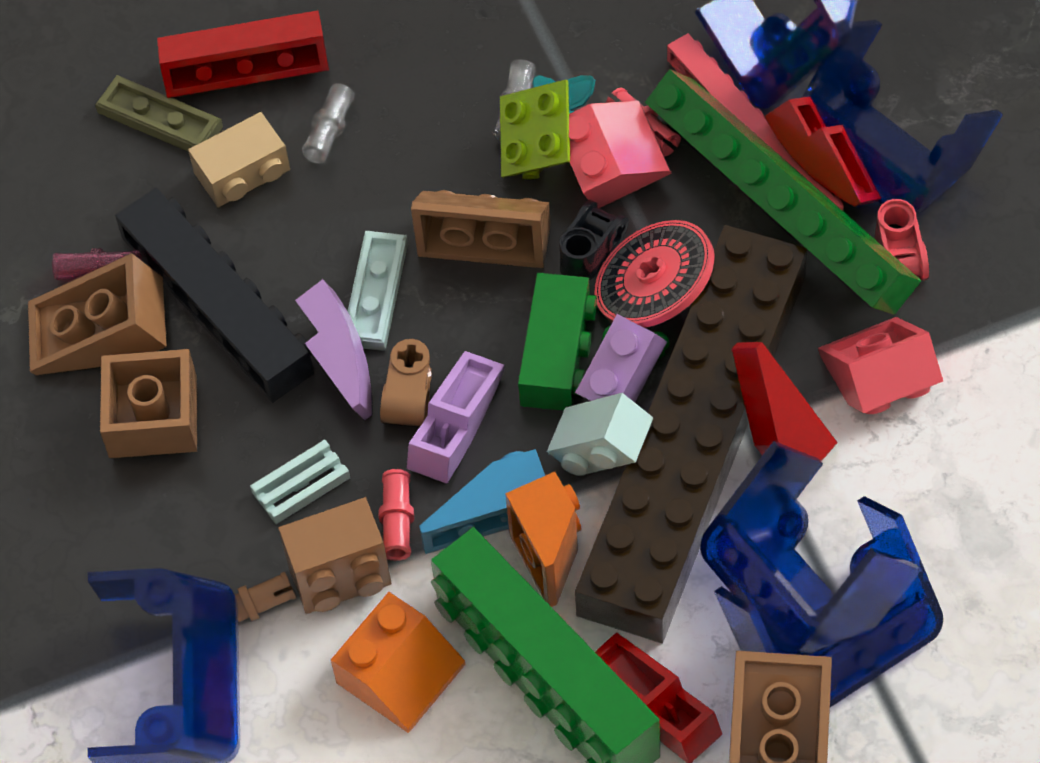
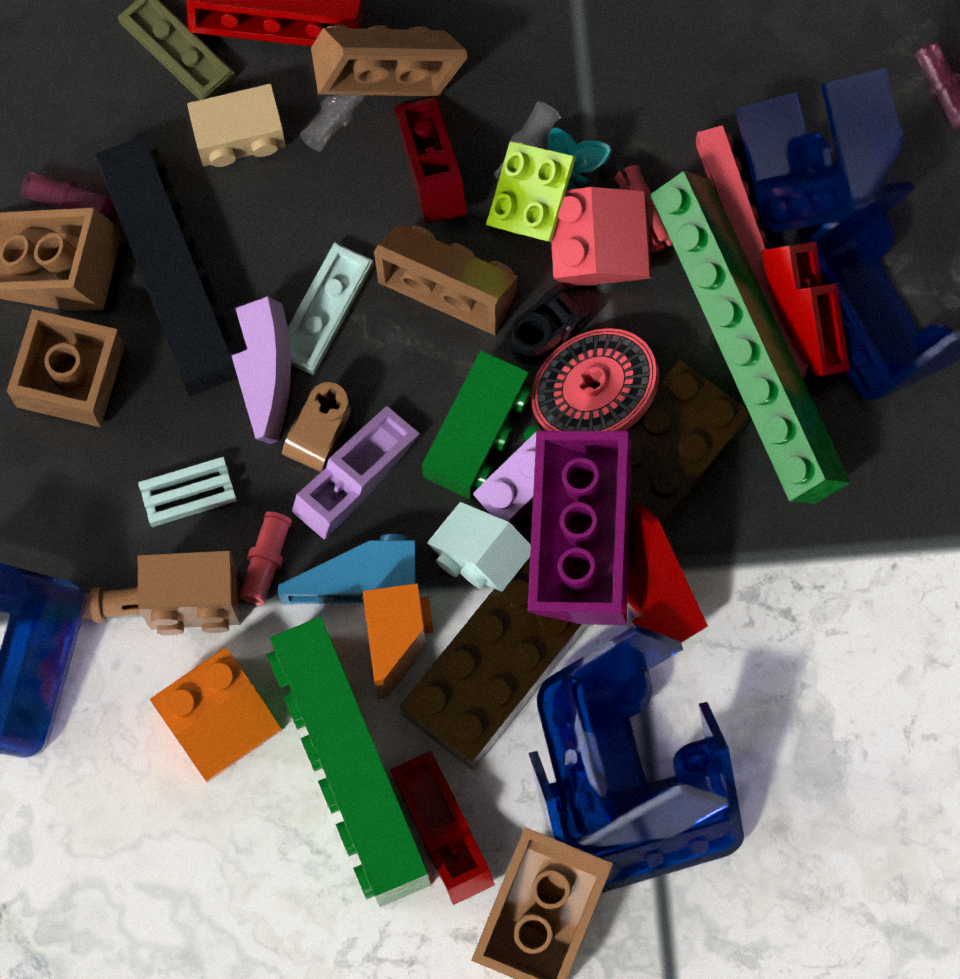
camera: 15 degrees right, 15 degrees up
coral slope [818,317,943,414] -> none
coral piece [875,199,929,280] -> none
none -> medium nougat slope [311,24,467,96]
none -> dark red slope [394,97,467,224]
none -> magenta slope [528,431,633,625]

